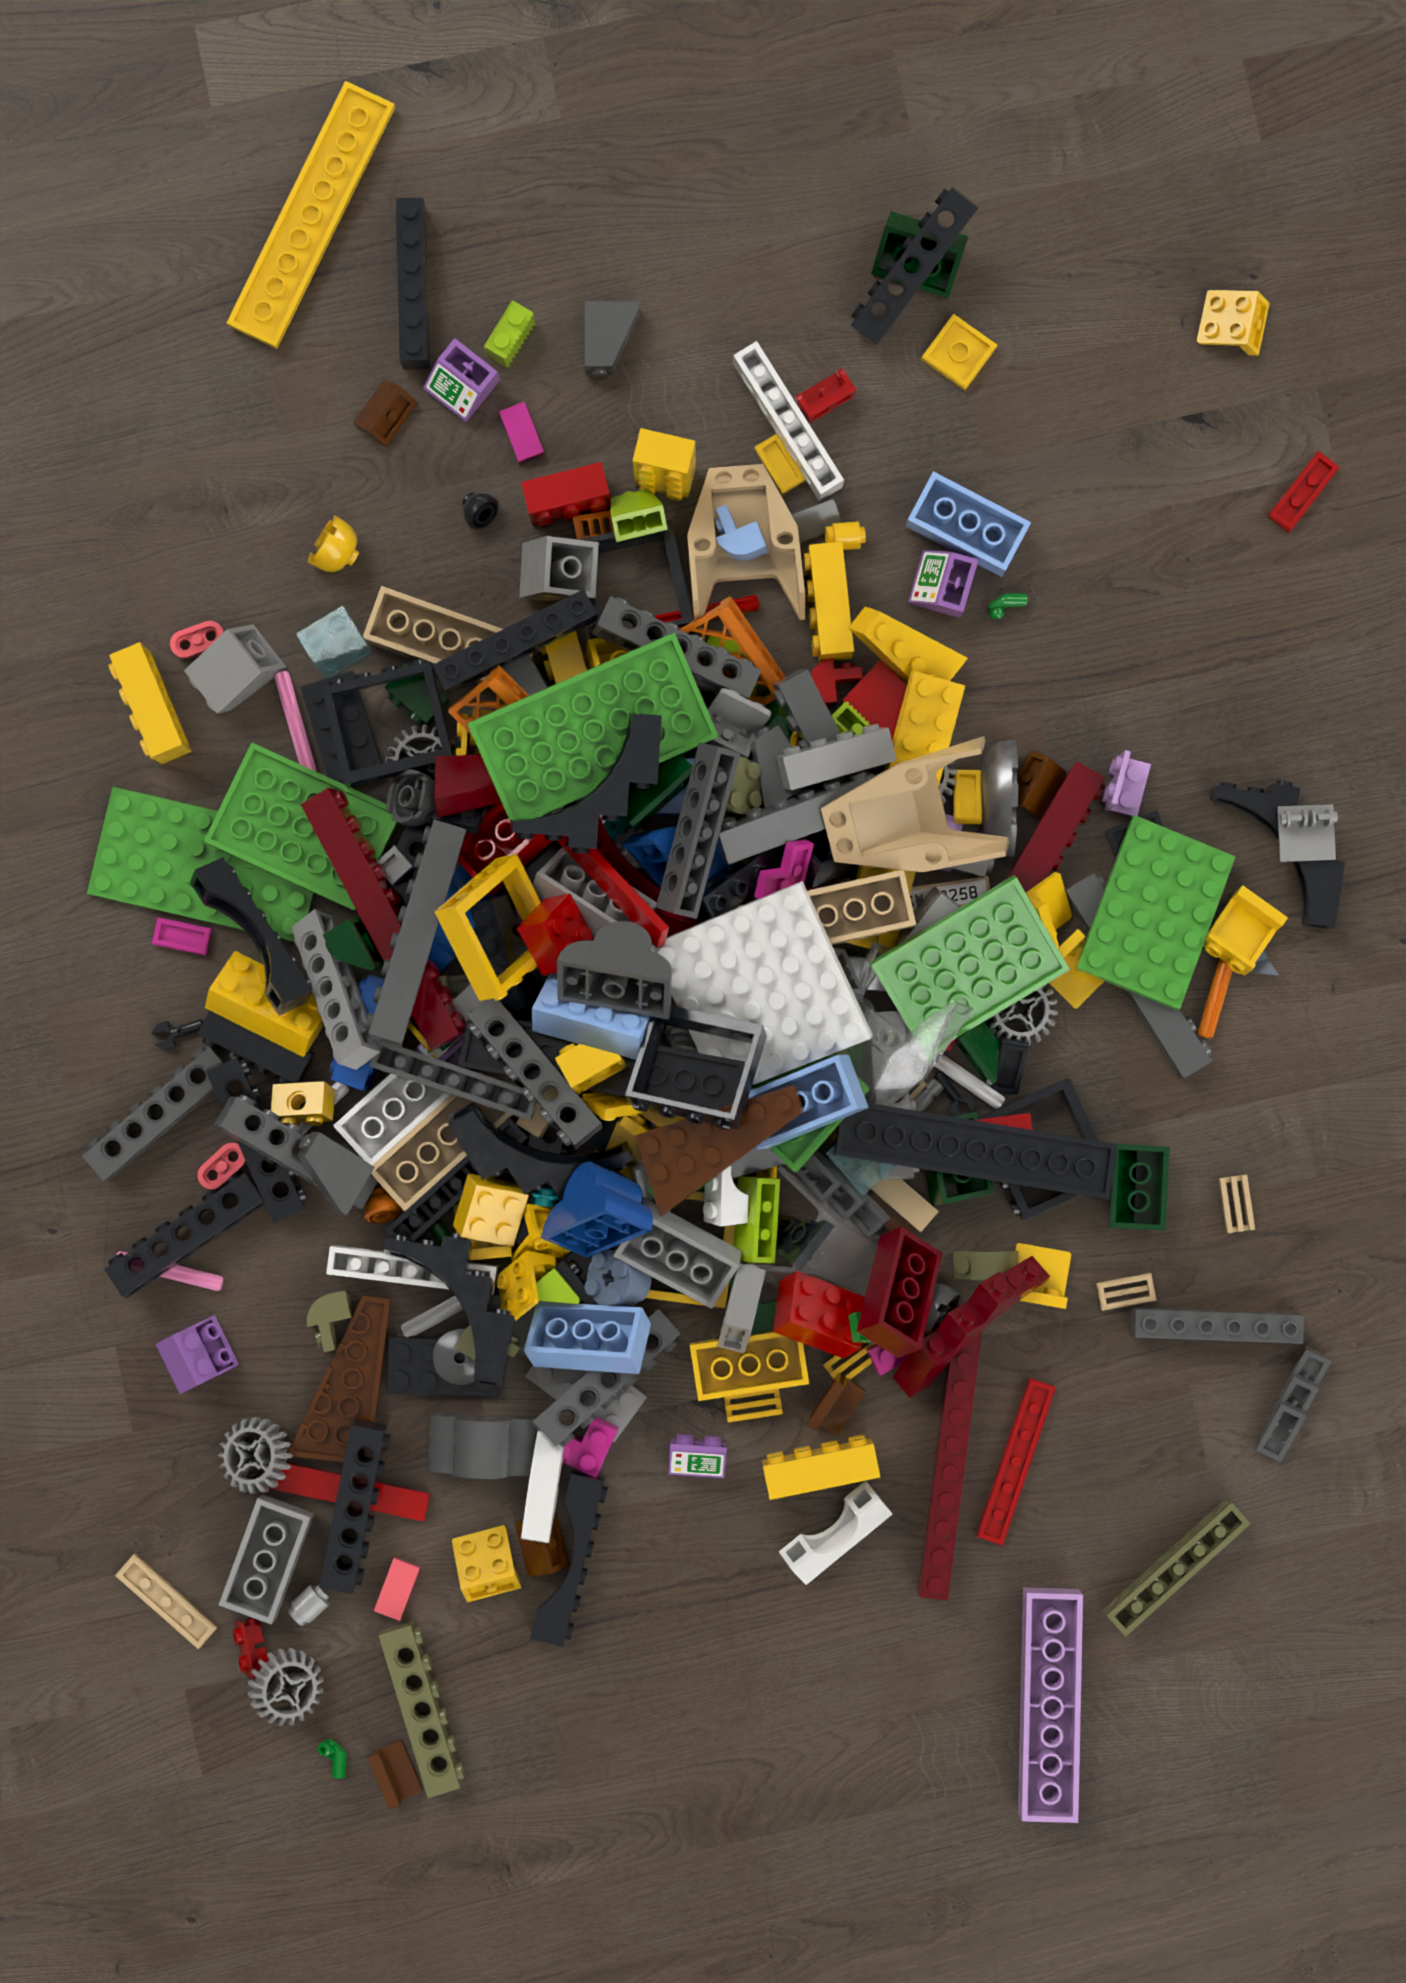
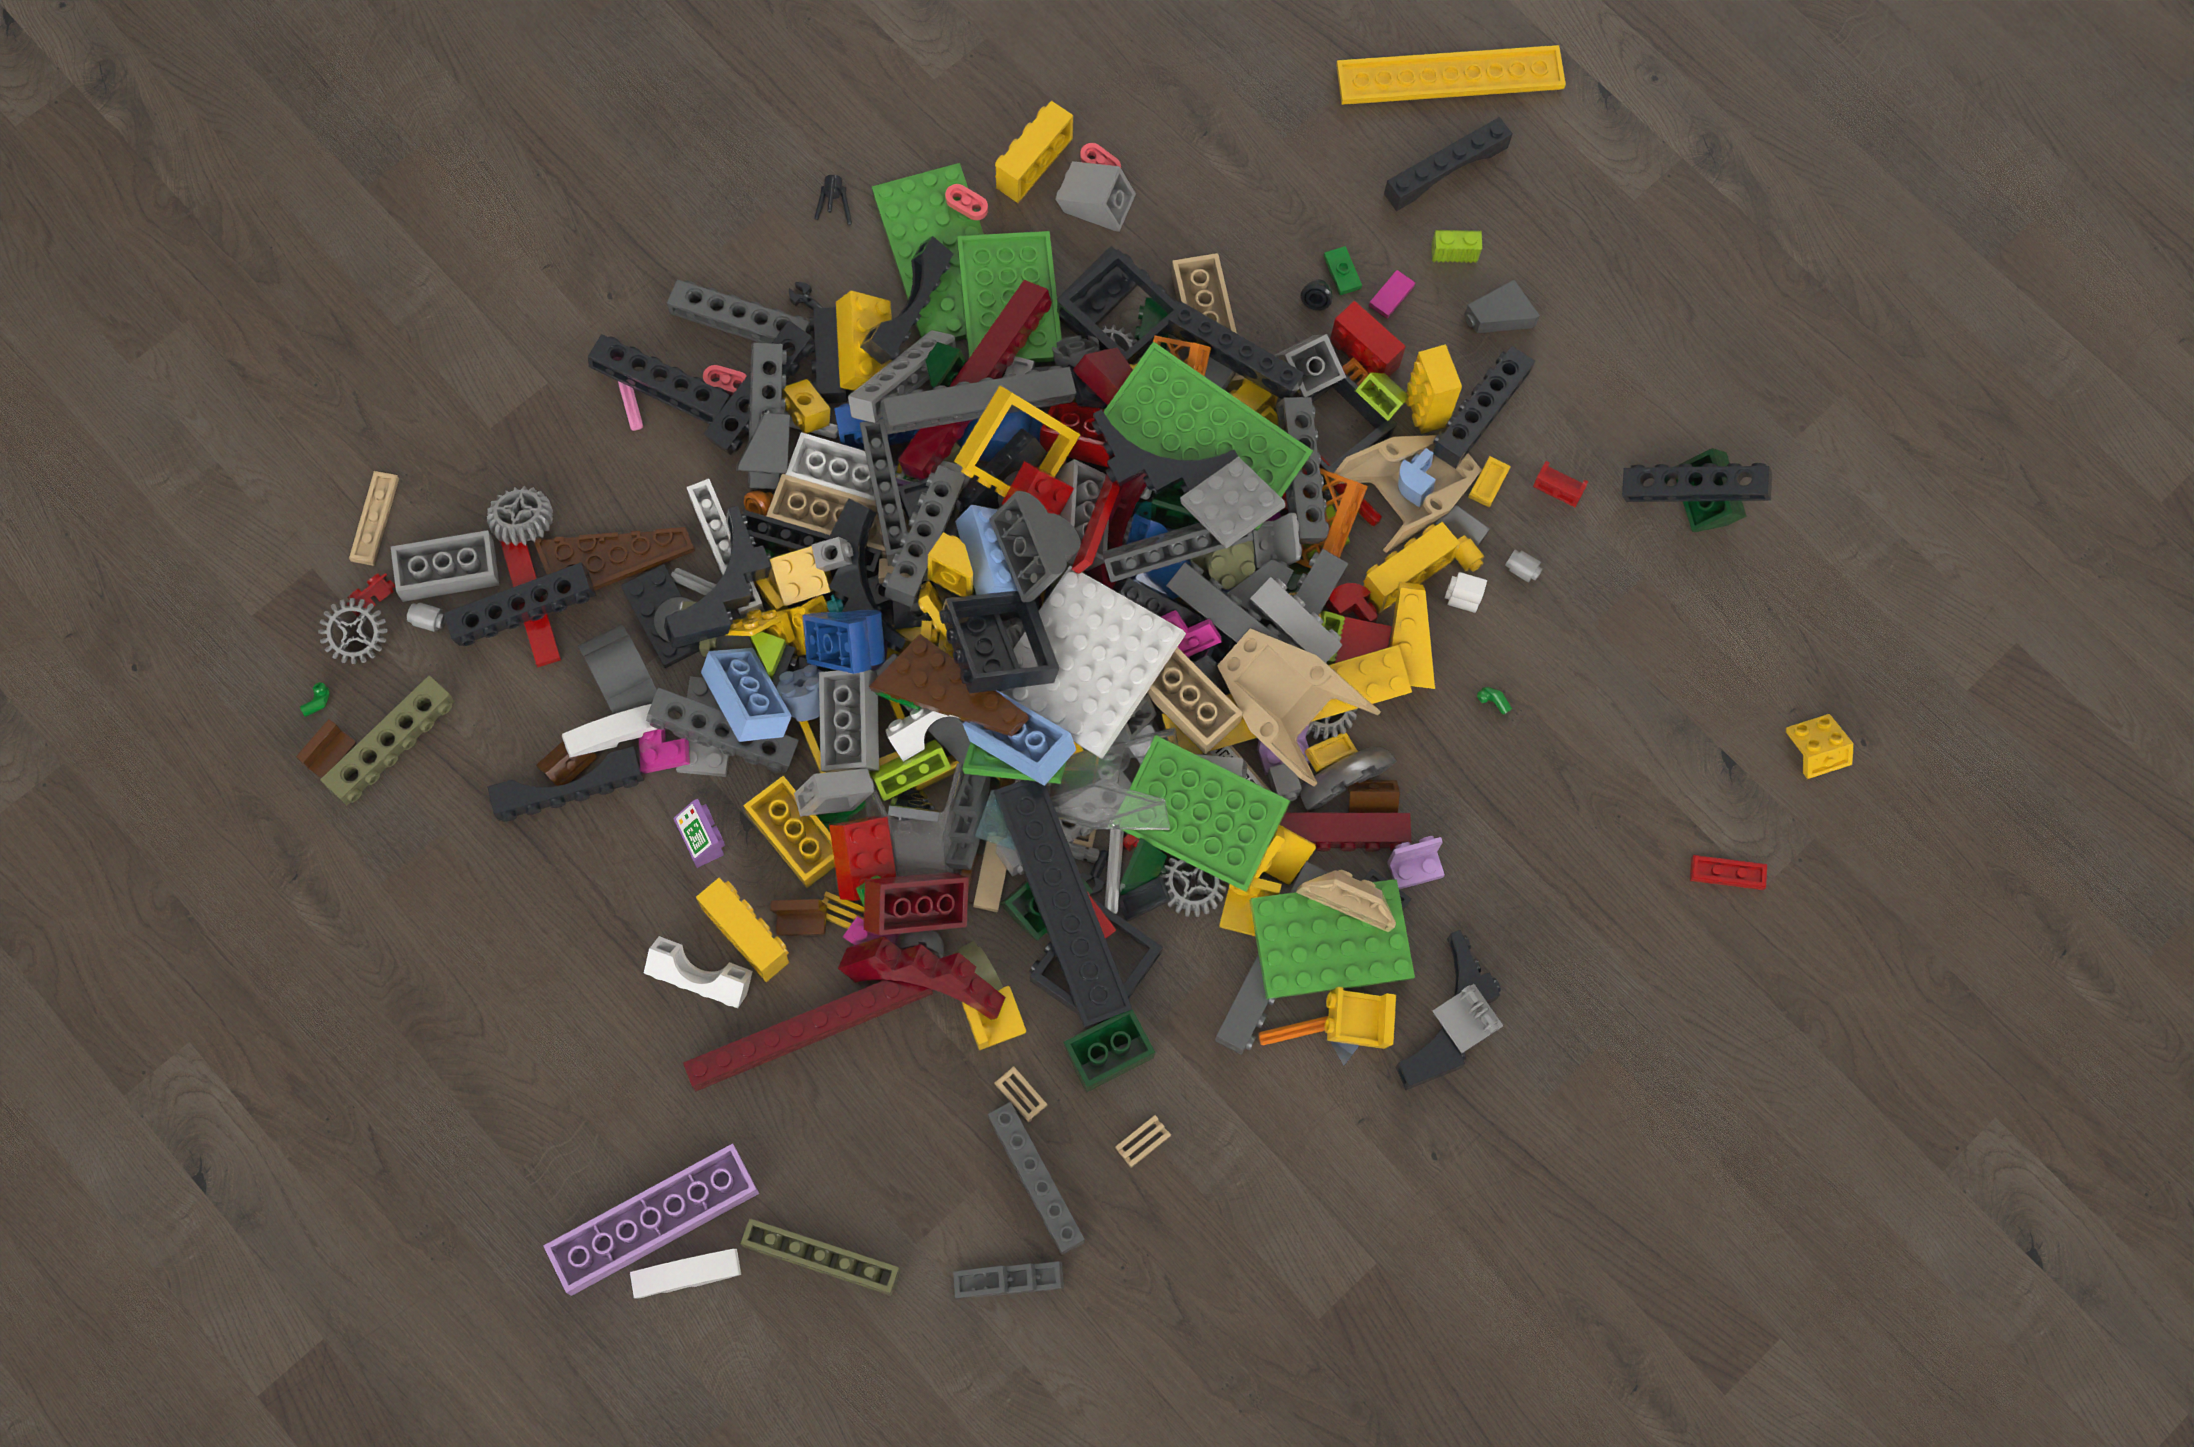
camera: 55 degrees right, 15 degrees down
dark pink tile [152,917,213,956] -> none
medium lavender slope [156,1315,239,1394] -> none
bright pink axle [274,671,318,772] -> none
clear light blue hinge [296,605,371,679] -> none
olive brick [307,1289,354,1352] -> none
yellow cylinder [308,515,359,572] -> none
reddish brown panel [353,380,418,446] -> none
coral tile [374,1557,420,1621] -> none
medium lavender slope [423,338,500,422] -> none
yellow bracket [452,1525,521,1602] -> none
yellow tile [724,1389,783,1422] -> none
white brick [733,341,844,502] -> none
light blue brick [905,471,1031,577] -> none
medium lavender slope [908,550,978,618] -> none
yellow tile [921,313,998,391] -> none
red tile [976,1378,1056,1546] -> none
none -> white slope [630,1249,741,1298]
none -> light grey brick [812,537,853,572]
none -> black plant [814,175,852,225]
none -> coral plate [945,184,988,220]
none -> light grey plate [1180,457,1285,548]
none -> tan wedge [1296,870,1396,932]
none -> green plate [1323,246,1362,295]
none -> black brick [1433,346,1535,469]
none -> white brick [1445,572,1487,613]
none -> light grey brick [1505,549,1543,583]

